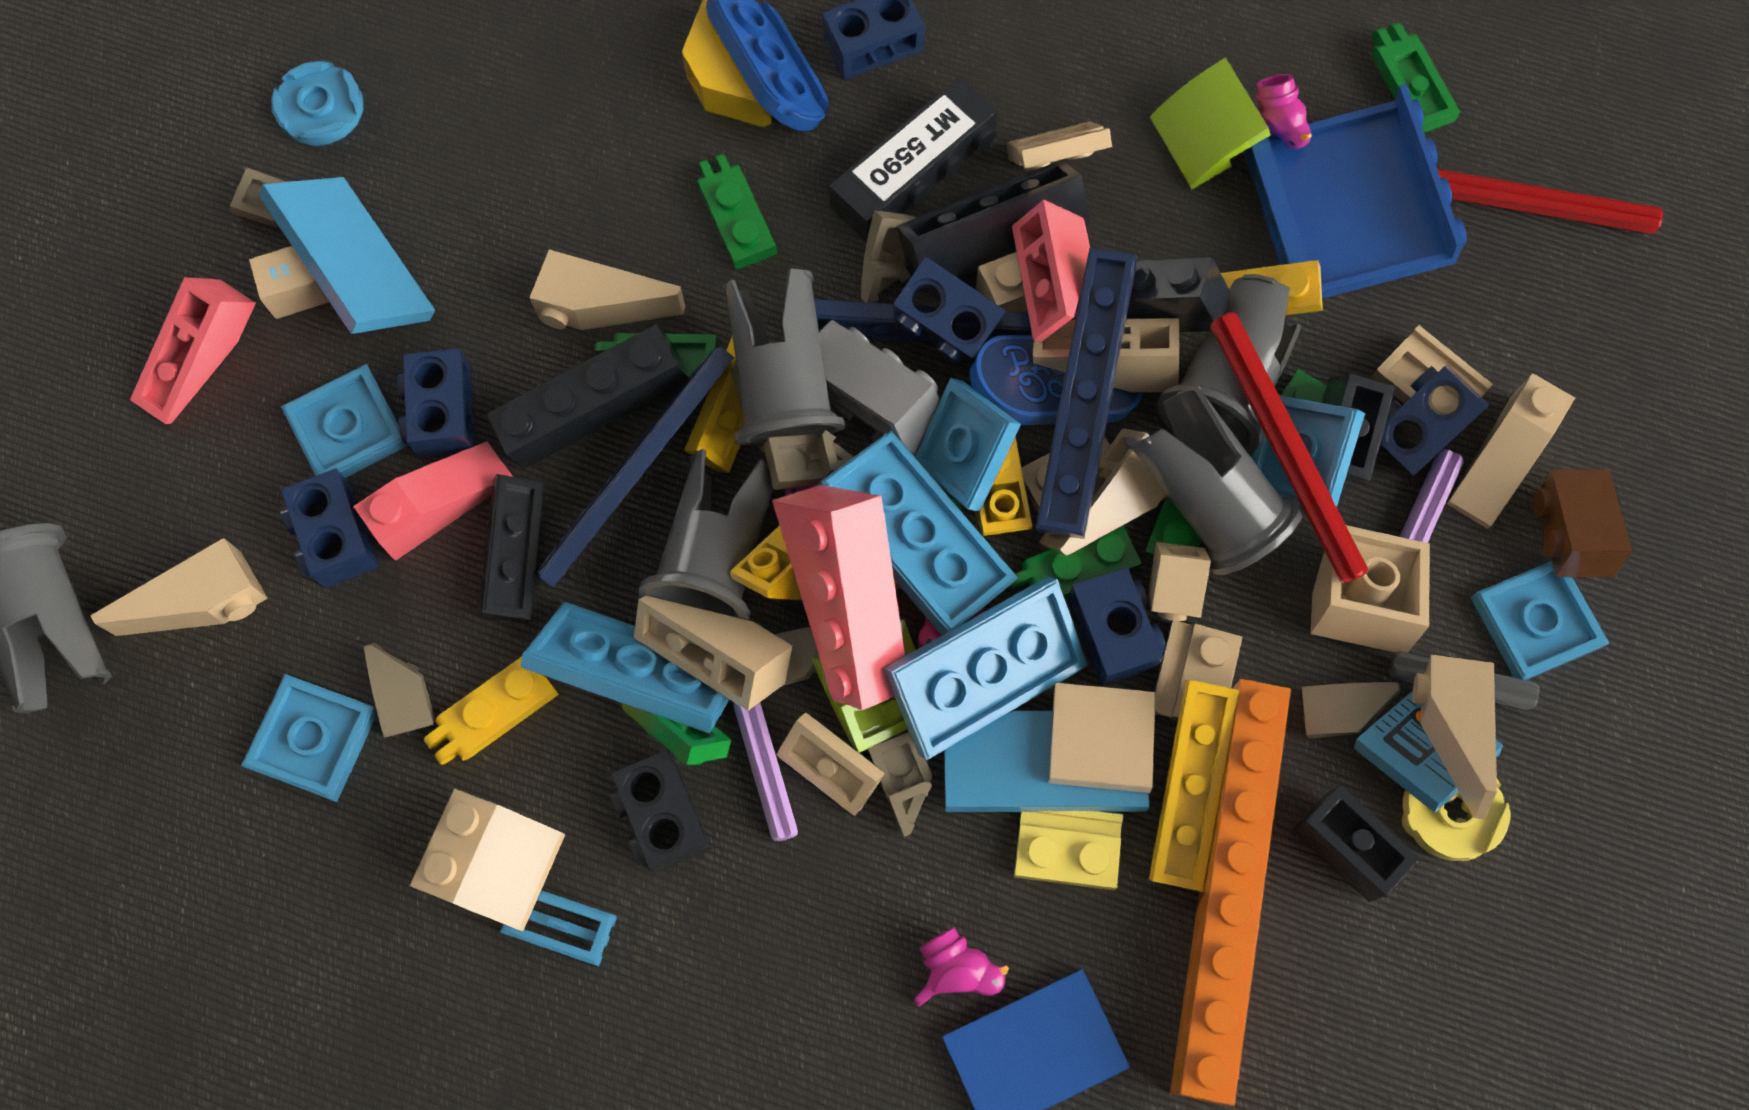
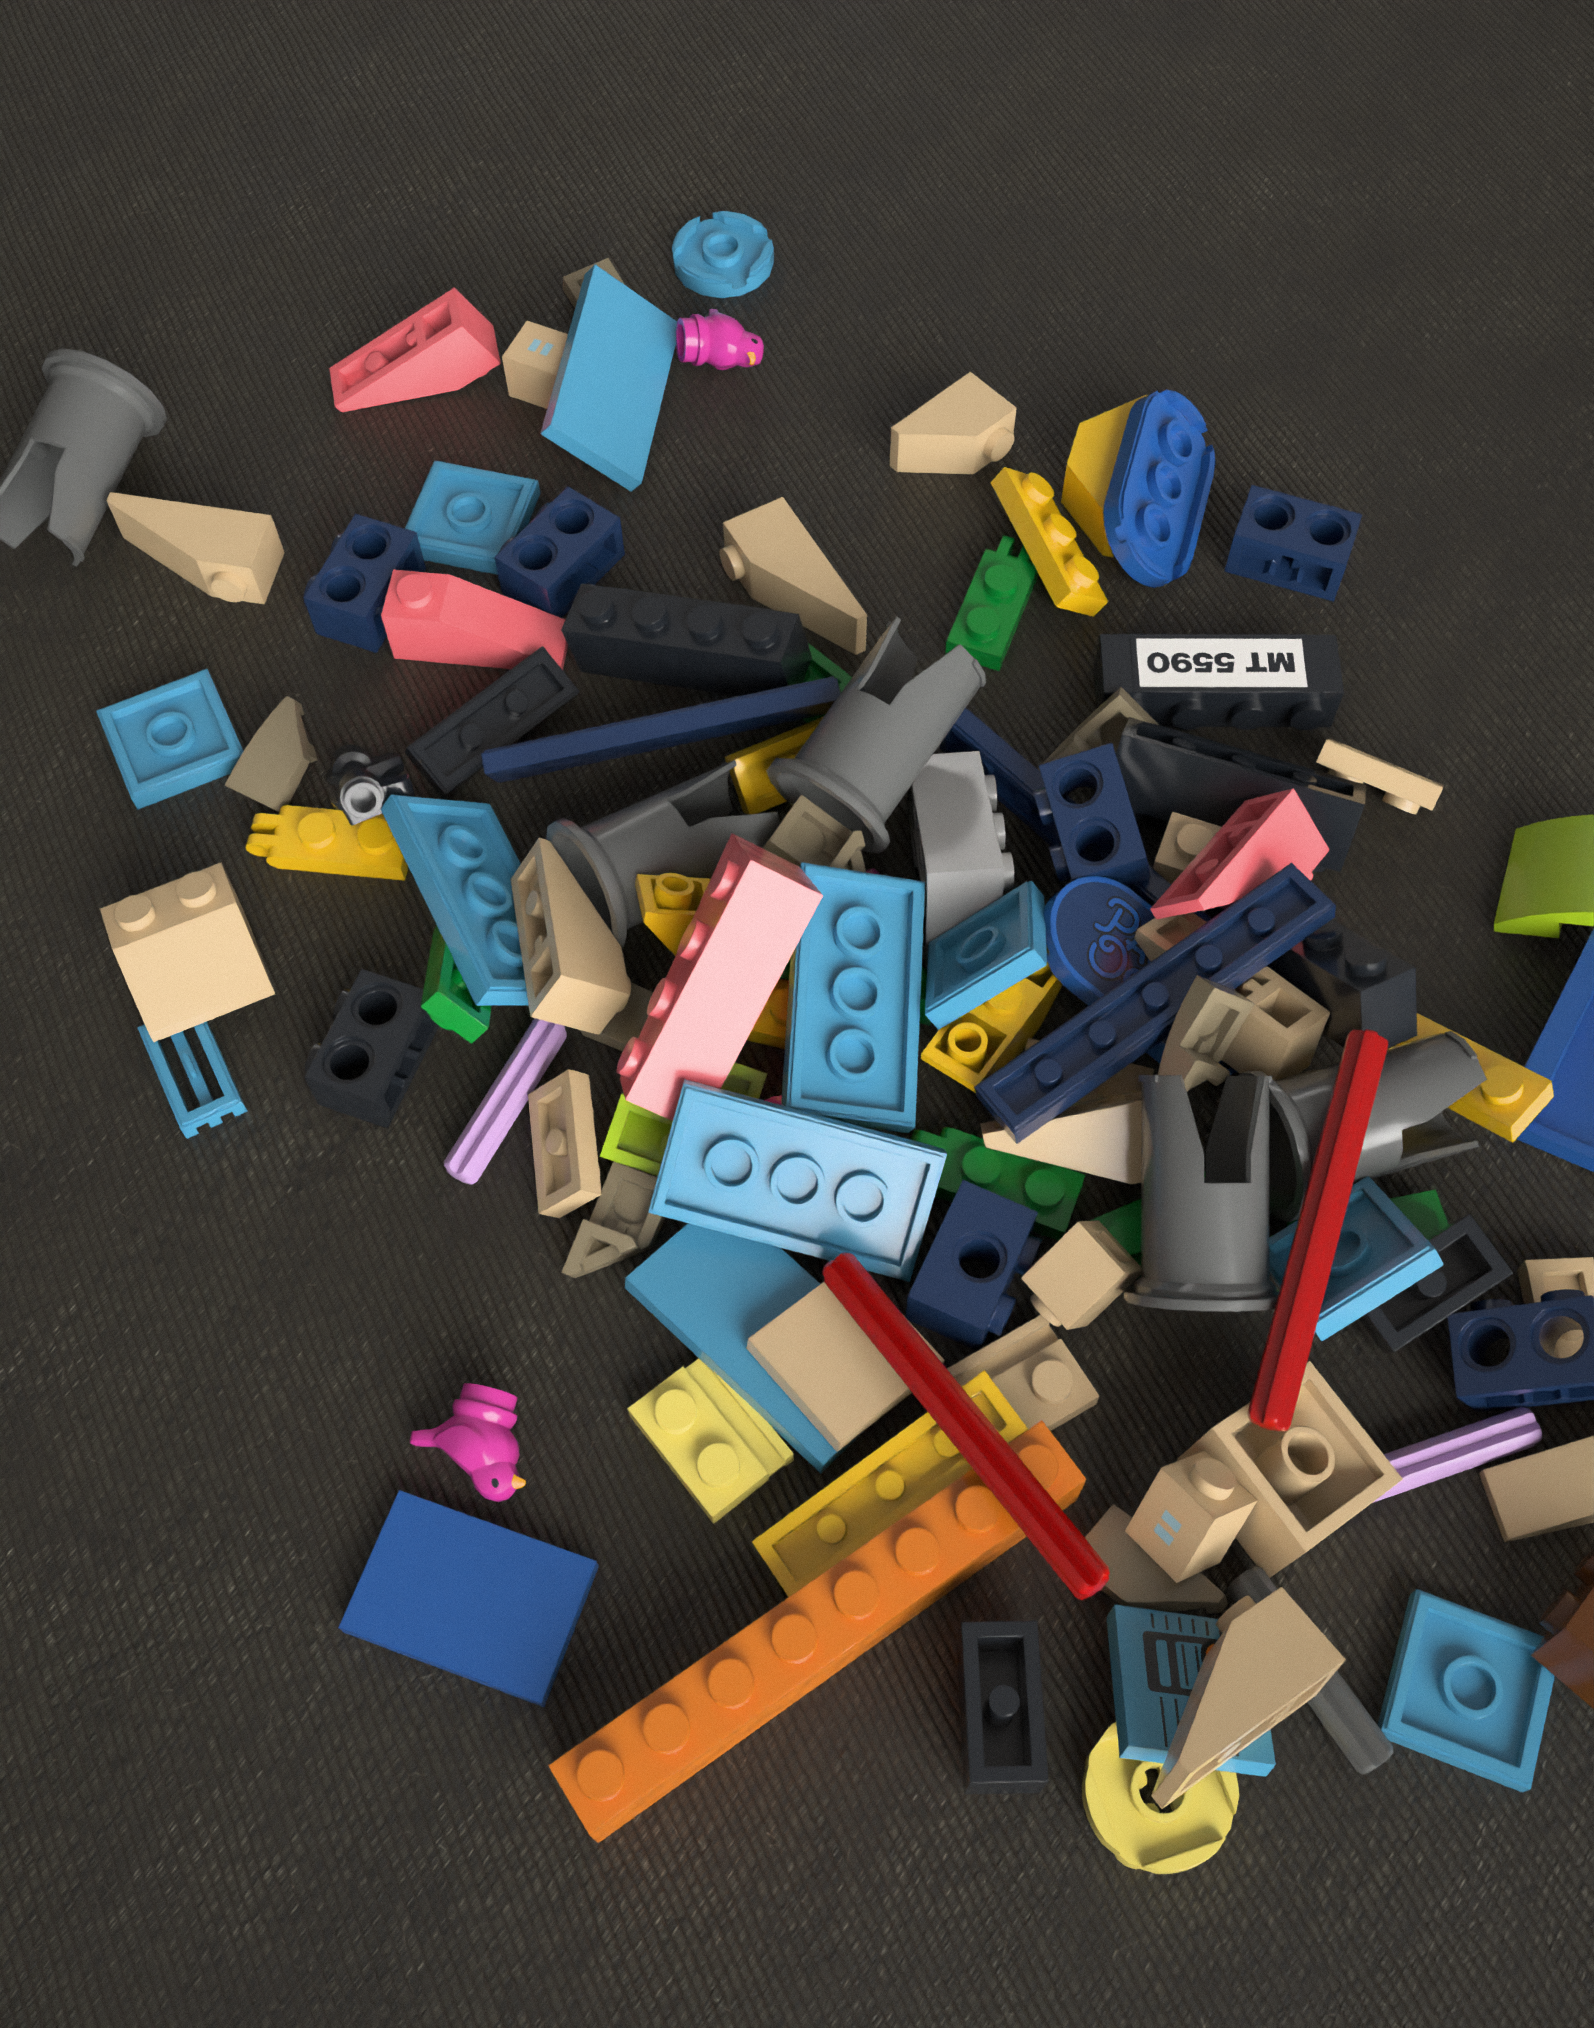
camera: 45 degrees right, 10 degrees down
none -> black piece [323,744,415,825]
none -> dark pink animal [676,309,764,370]
none -> red axle [822,1252,1110,1600]
none -> tan slope [890,372,1017,474]
none -> yellow plate [991,467,1108,617]
none -> tan brick [1125,1450,1258,1583]
none -> dark tan slope [1158,975,1255,1091]

